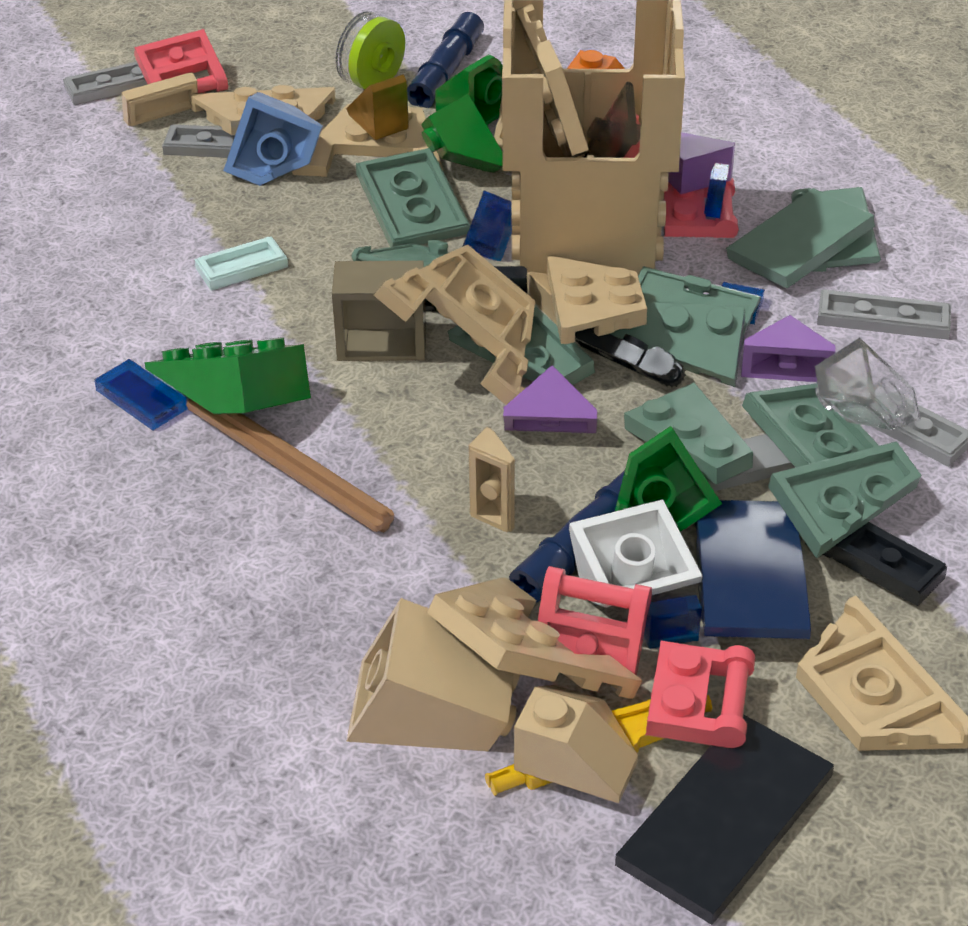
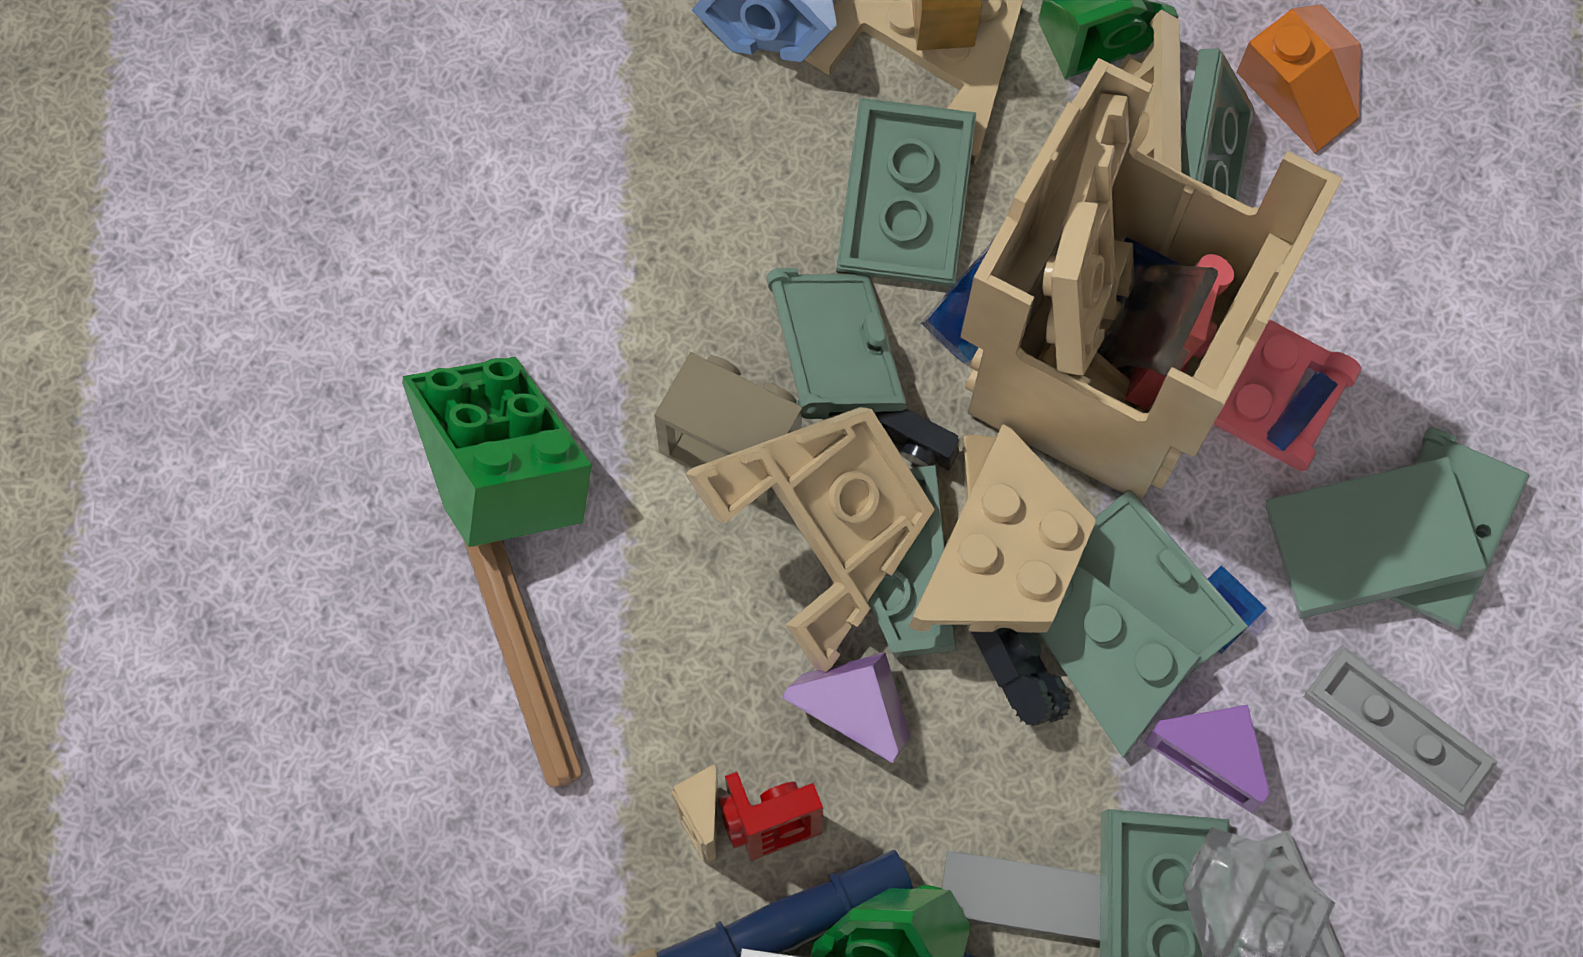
camera: 25 degrees right, 30 degrees up
clear blue tile [94,359,188,431] -> none
light aqua tile [195,236,288,291] -> none
green slope [421,94,503,173] -> none
sand green wing [624,383,753,485] -> none
medium lavender slope [668,132,735,194] -> none
none -> red bracket [718,771,823,861]

